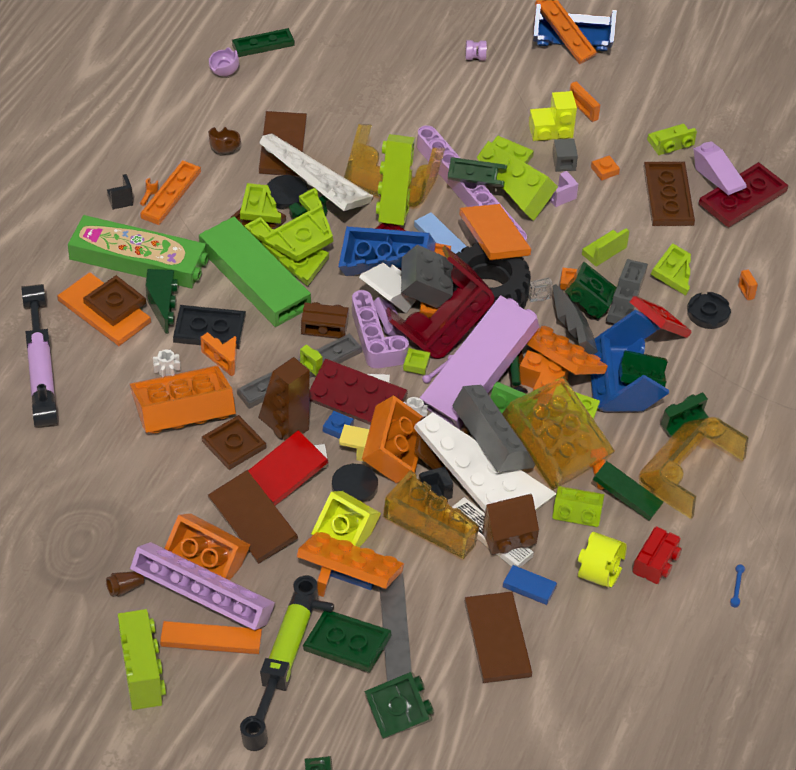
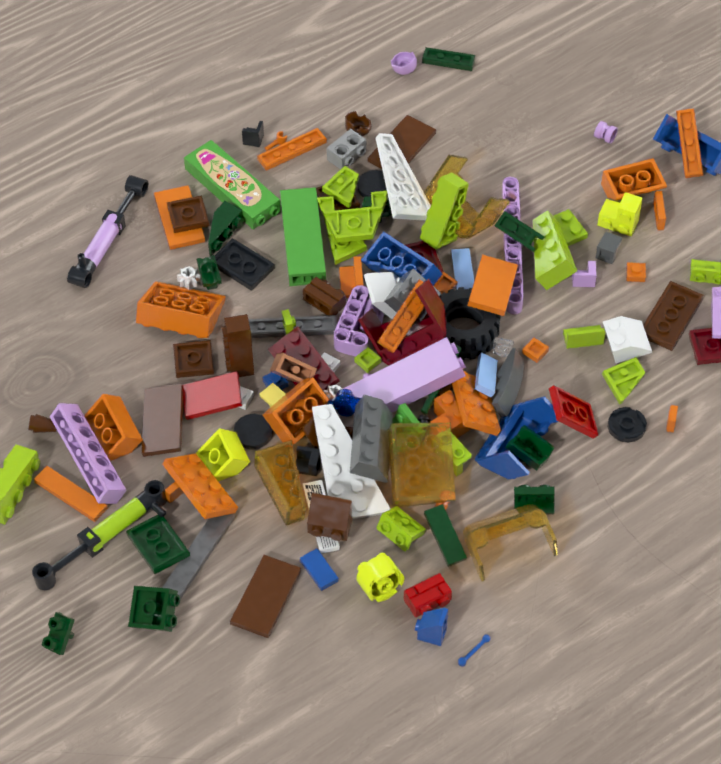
camera: 35 degrees right, 5 degrees up
orange slope [201,332,237,376] -> none
dark green plate [565,262,617,319] -> none
dark grey slope [607,259,648,324] -> none
none -> dark green hips [196,255,222,290]
none -> nougat slope [270,353,317,383]
none -> light grey brick [326,129,366,169]
none -> clear blue plate [327,389,361,417]
none -> orange panel [339,256,364,298]
none -> orange tile [377,279,424,353]
none -> blue slope [415,608,448,646]
none -> light blue tile [475,352,498,397]
none -> orange slope [601,158,667,200]
none -> white slope [603,316,652,364]

